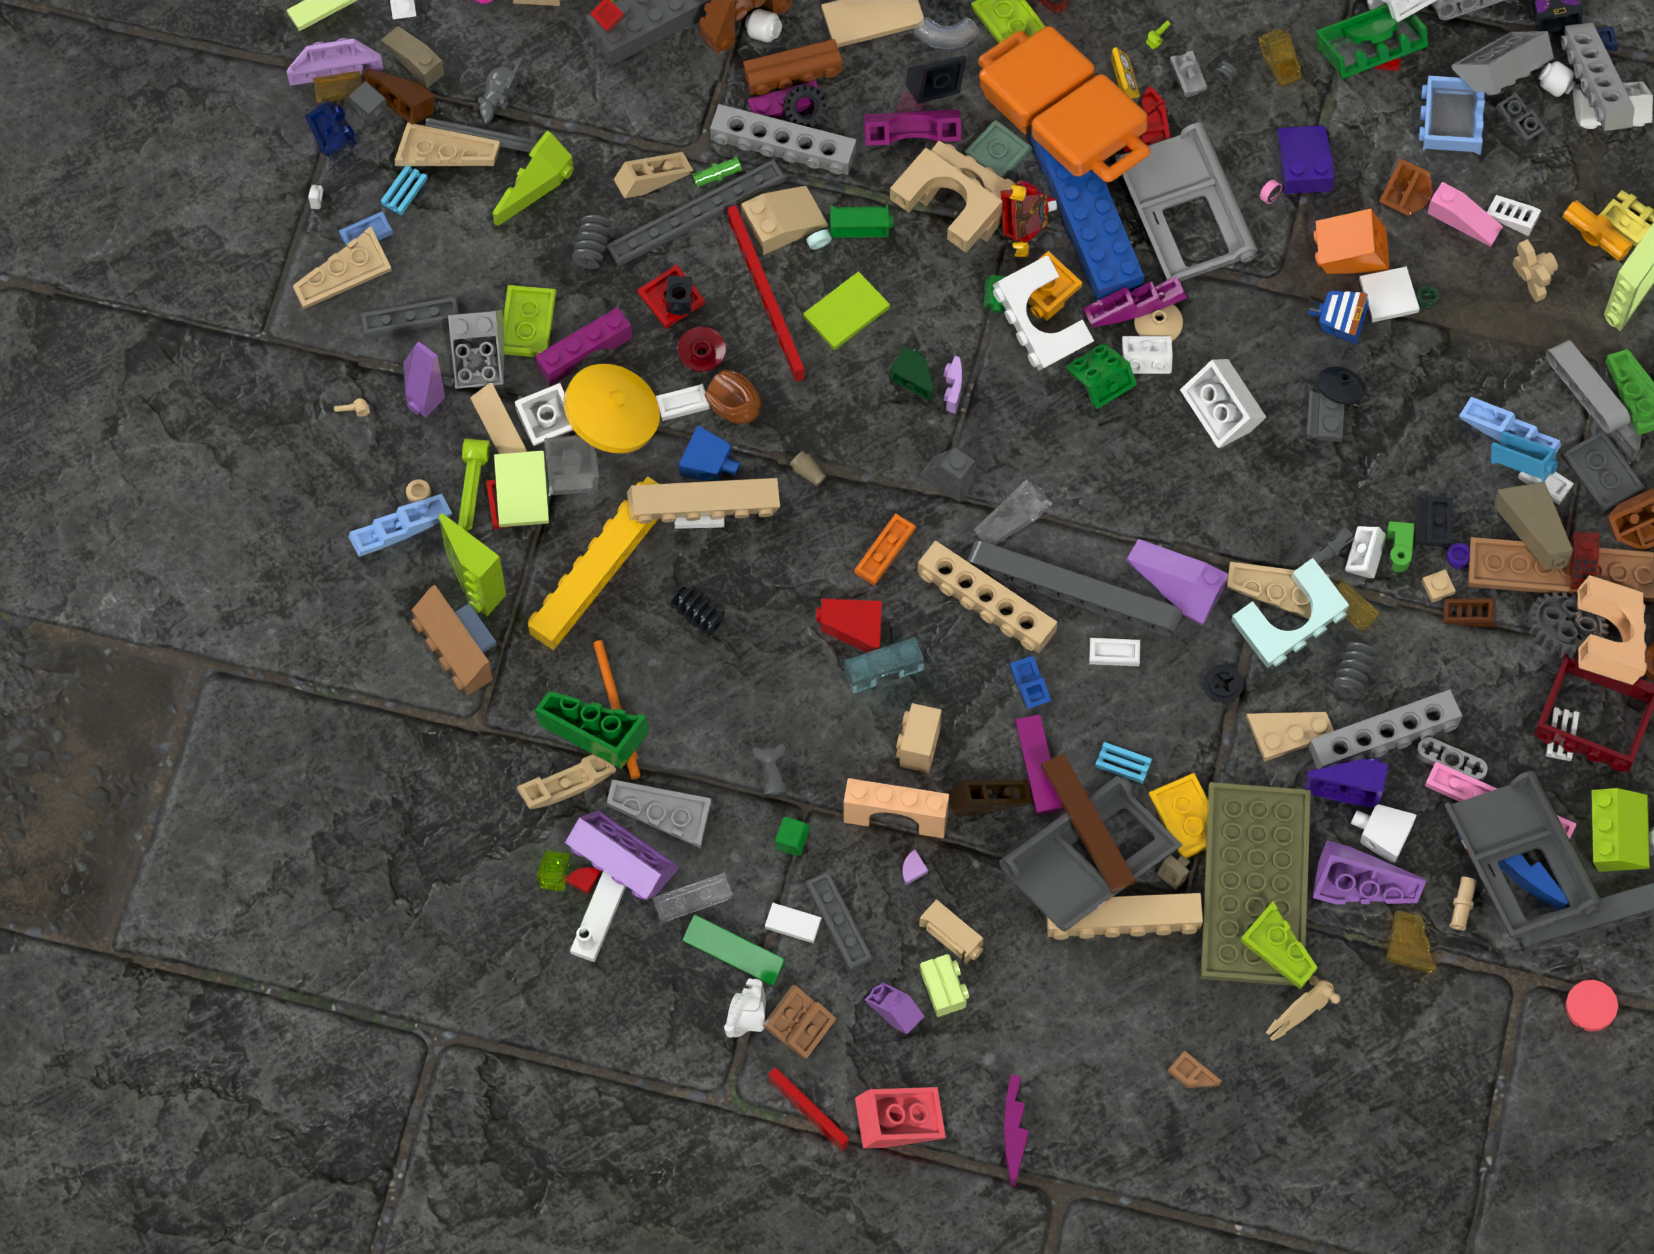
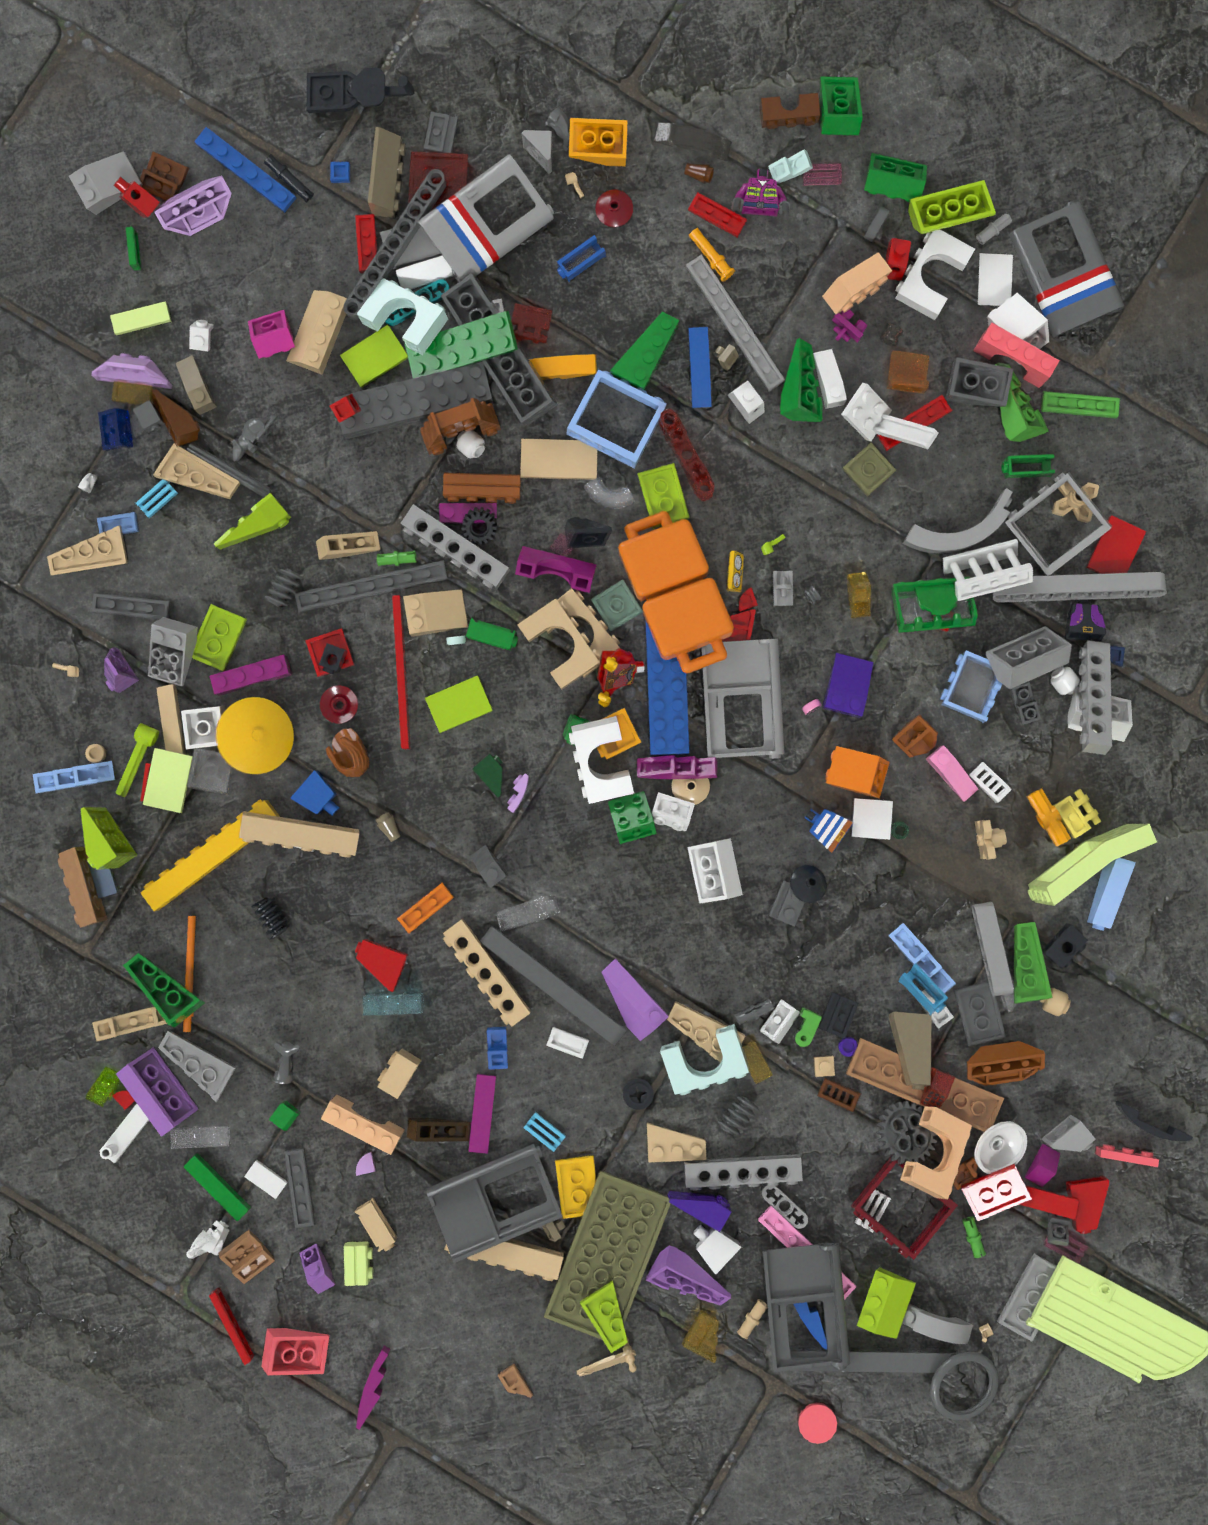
camera: 20 degrees right, 20 degrees up
white tile [656,384,710,421] -> none
reddish brown tile [1041,754,1135,893] -> none

